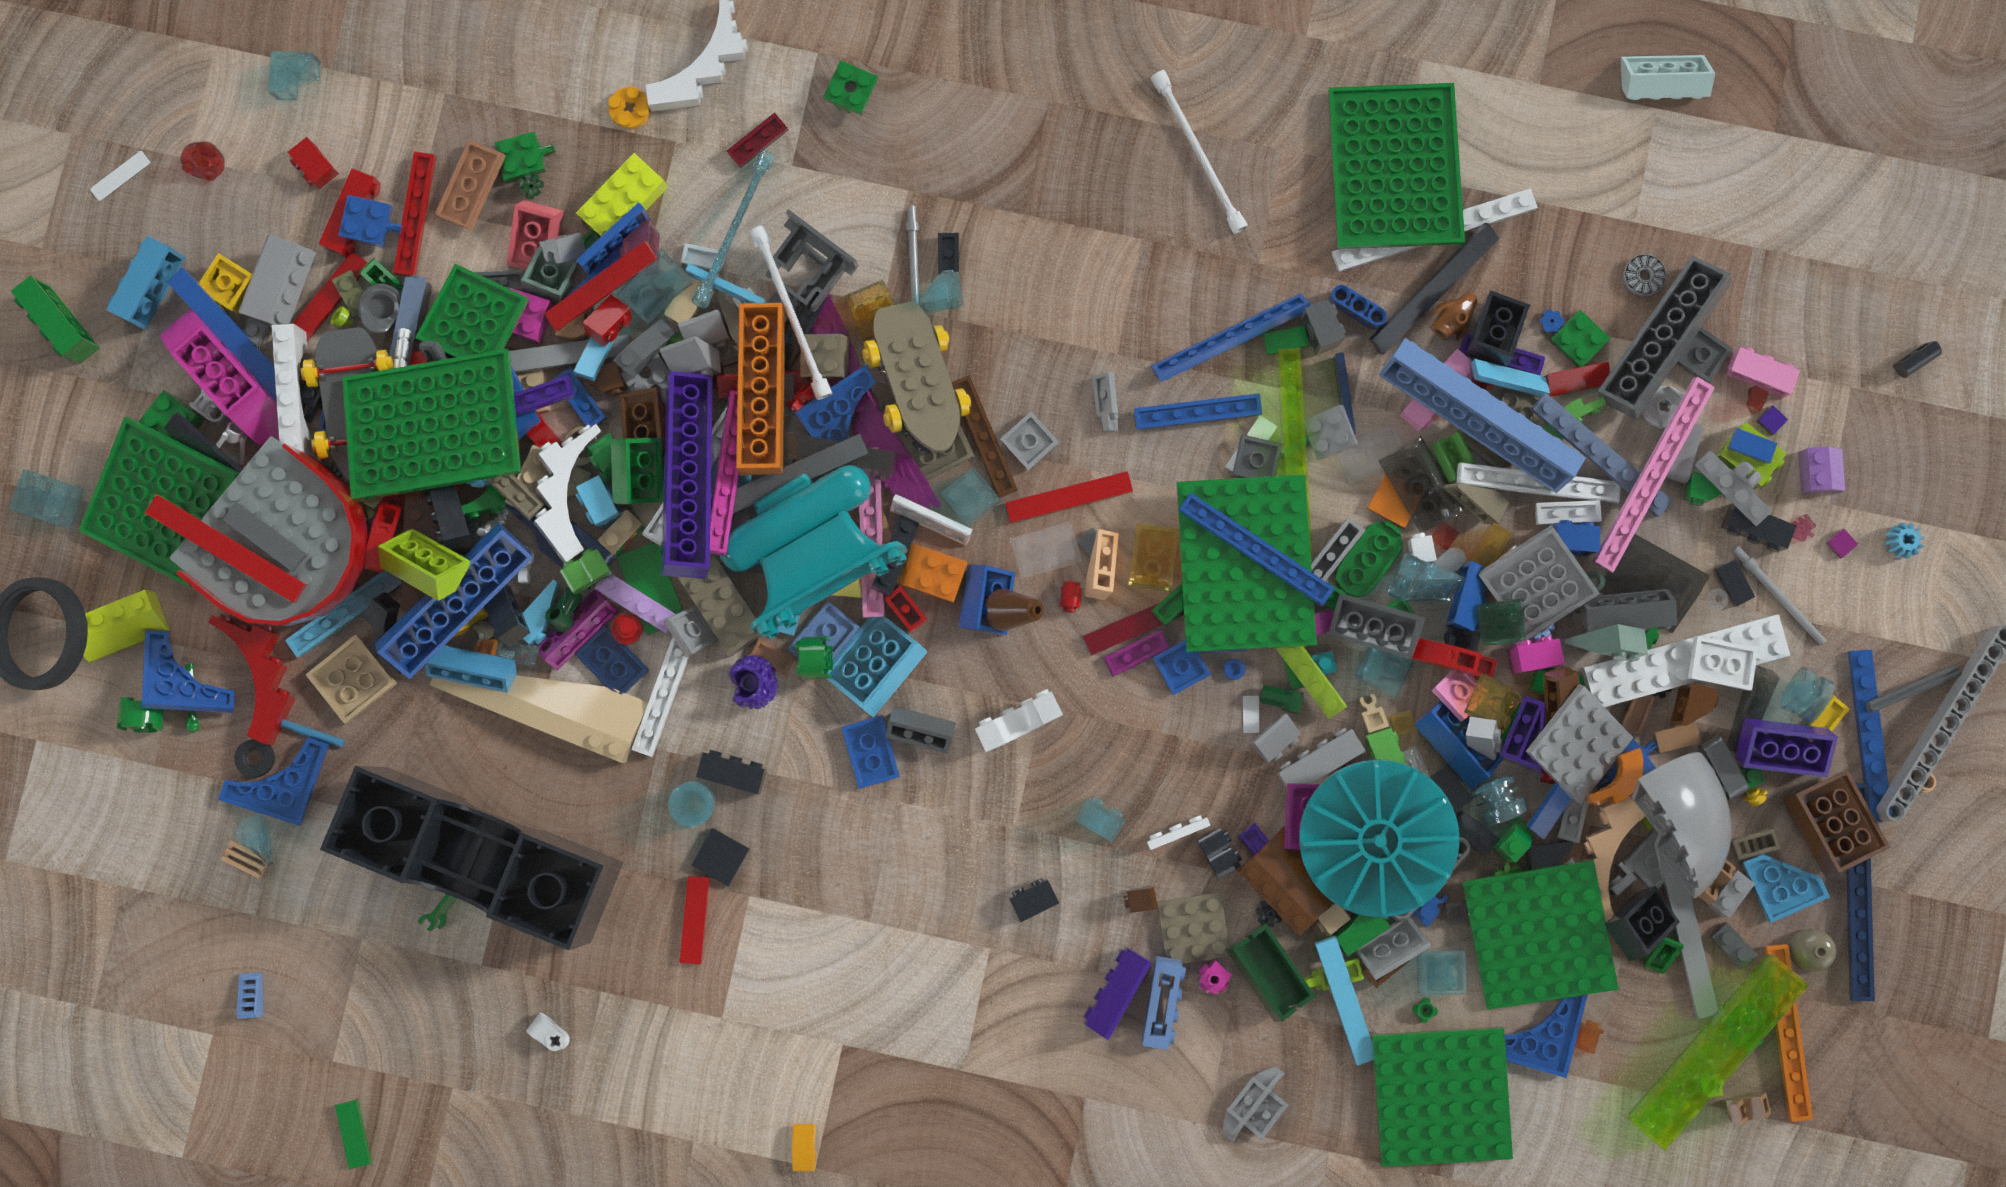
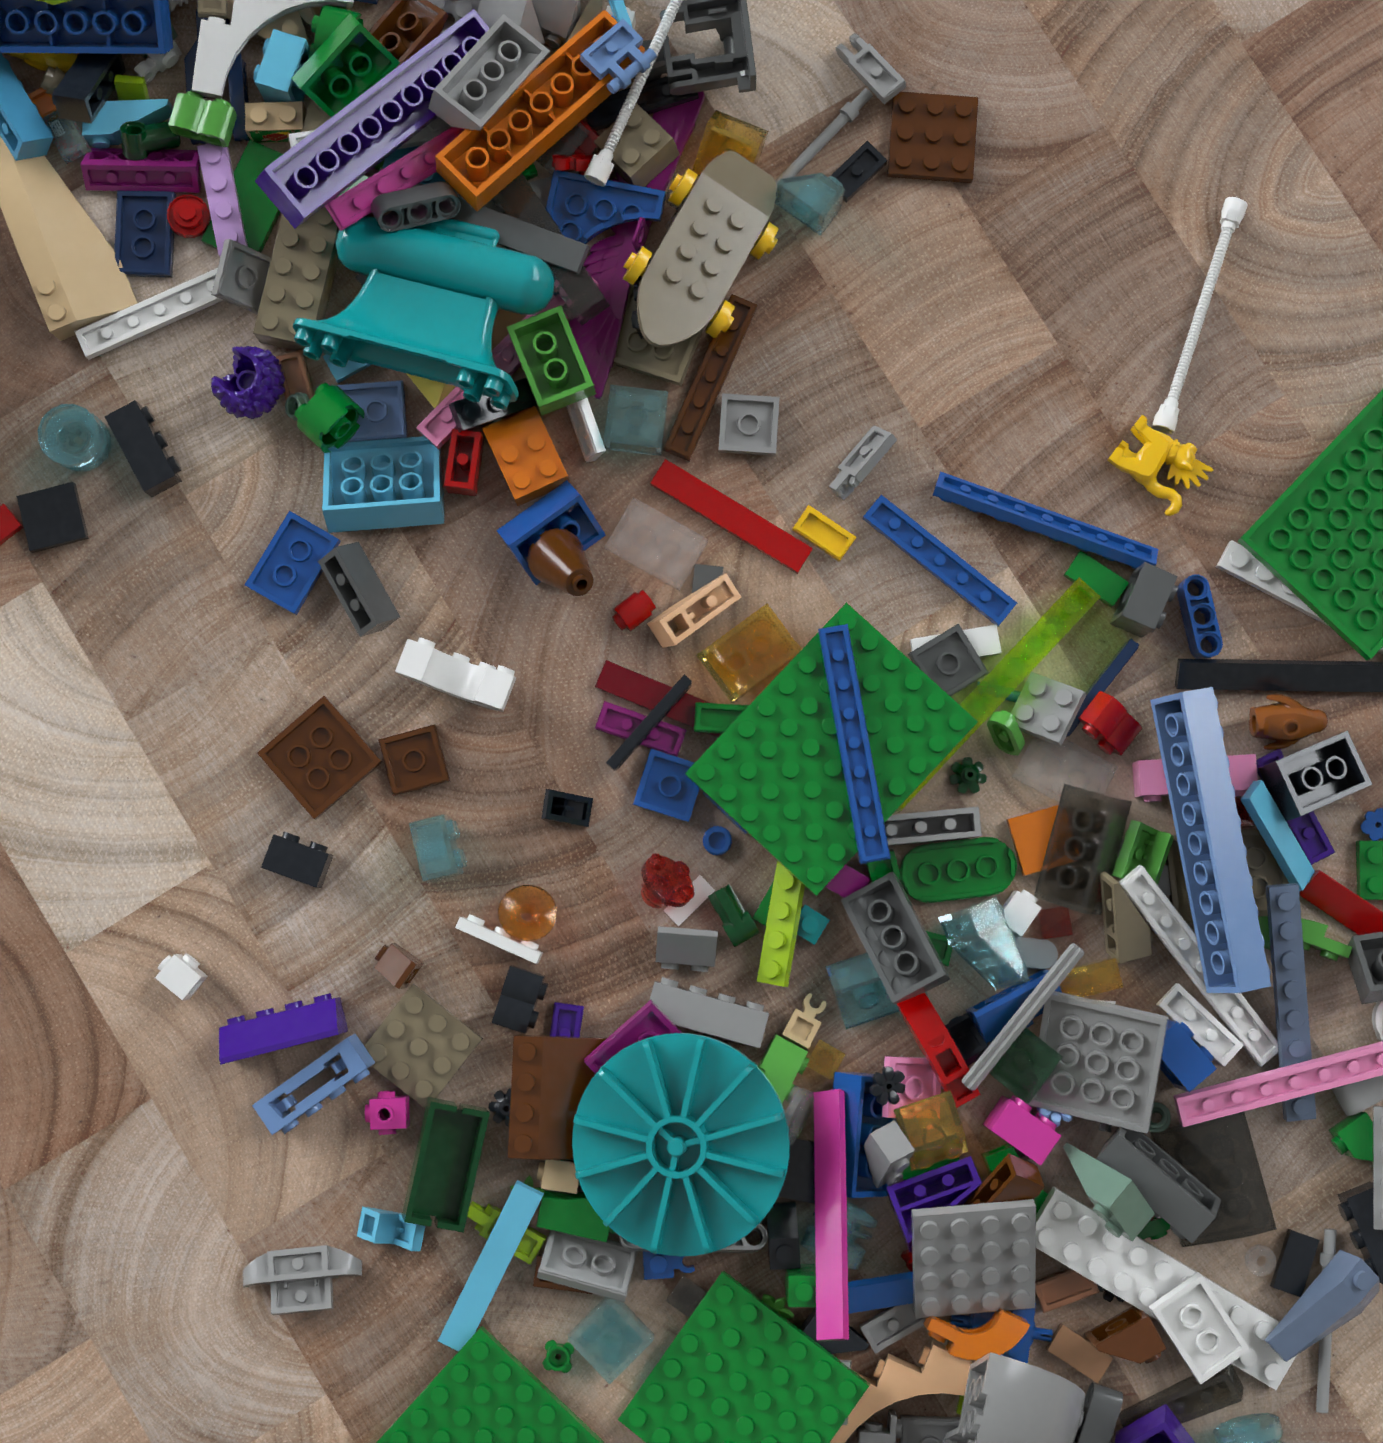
camera: 40 degrees right, 0 degrees up
none -> lime tile [114,75,150,101]
none -> white brick [155,953,208,1000]
none -> reddish brown plate [257,696,382,820]
none -> sand green plate [285,392,310,421]
none -> medium azure slope [357,1207,425,1251]
none -> dark grey beam [371,181,461,232]
none -> reddish brown tile [378,724,450,796]
none -> light grey slope [428,14,550,130]
none -> clear orange dish [498,885,557,942]
none -> bright green brick [506,305,596,416]
none -> black slope [541,789,593,827]
none -> medium blue plate [580,19,657,94]
none -> black tile [606,674,692,771]
none -> clear red plate [641,853,695,909]
none -> yellow tile [792,505,856,562]
none -> dark pink tile [814,1089,849,1341]
none -> light grey hinge [835,33,906,104]
none -> black plant [869,1066,905,1105]
none -> reddish brown plate [887,92,978,183]
none -> dark green plant [949,757,987,794]
none -> light grey axle [962,943,1085,1091]
none -> bright green plate [987,711,1025,755]
none -> red brick [1079,691,1142,756]
none -> yellow animal [1107,415,1213,516]
none -> sand blue wedge [1265,1250,1380,1362]

